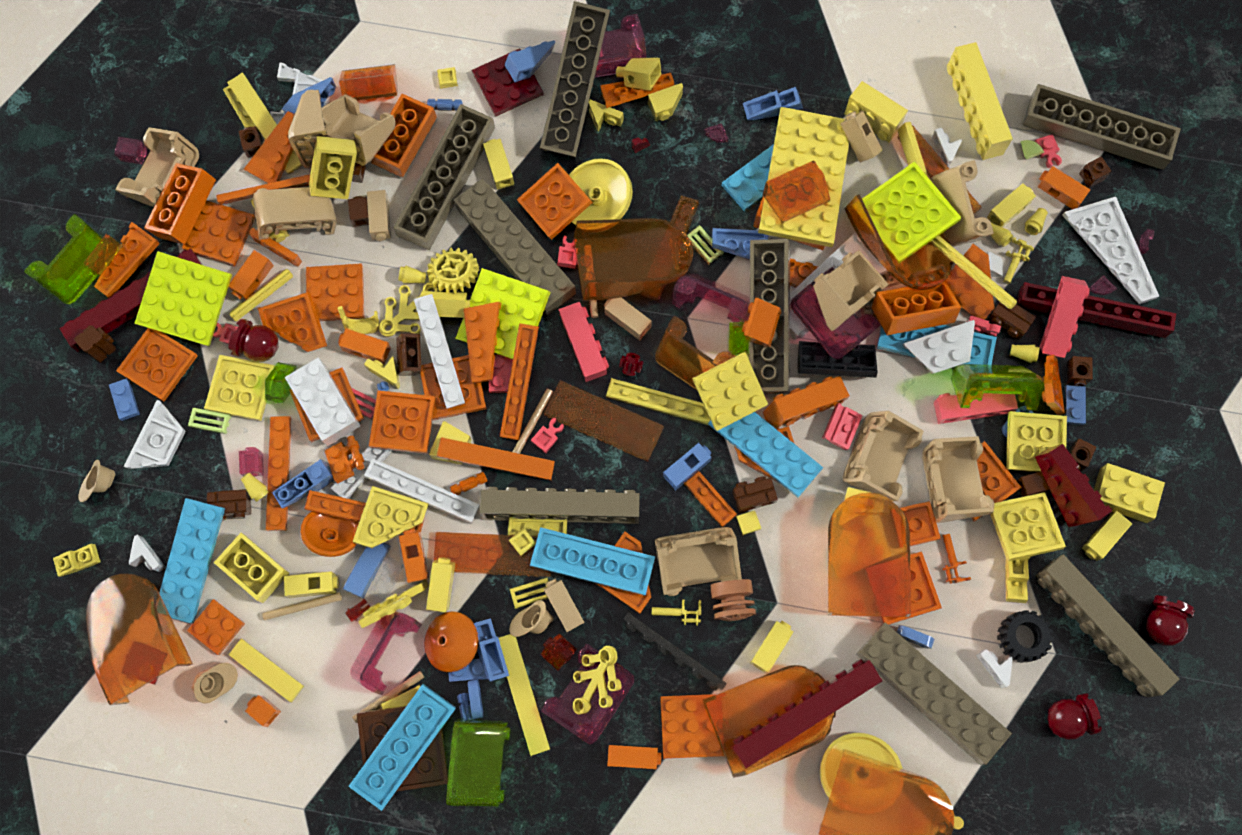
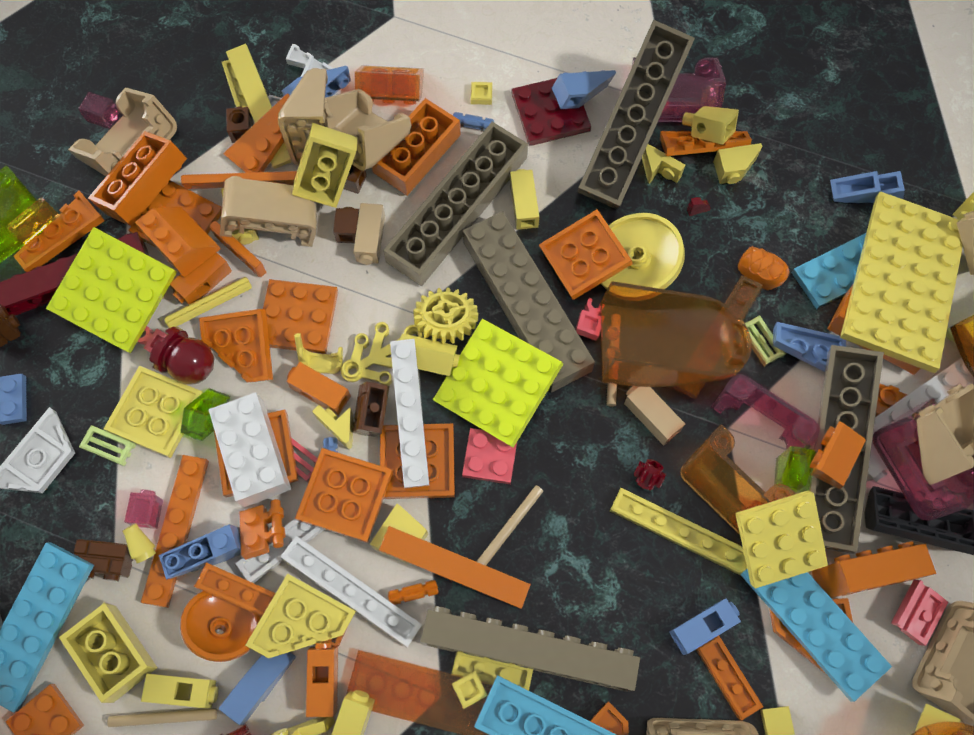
camera: 10 degrees right, 5 degrees down
orange plate [116,328,198,402] -> none
clear plate [368,556,404,600] -> none
light yellow cone [398,265,426,284] -> none
orange wing [464,302,502,384] -> none
orange tile [500,323,539,440] -> none
coral plate [531,418,564,453] -> none
clear orange plate [544,380,664,461] -> none
coral brick [559,302,609,382] -> none
clear pink tile [705,123,728,143] -> none
reddish brown brick [733,476,778,513] -> none
clear orange slope [762,160,830,223] -> none
none -> orange slope [135,207,221,278]
none -> orange piece [737,246,789,291]

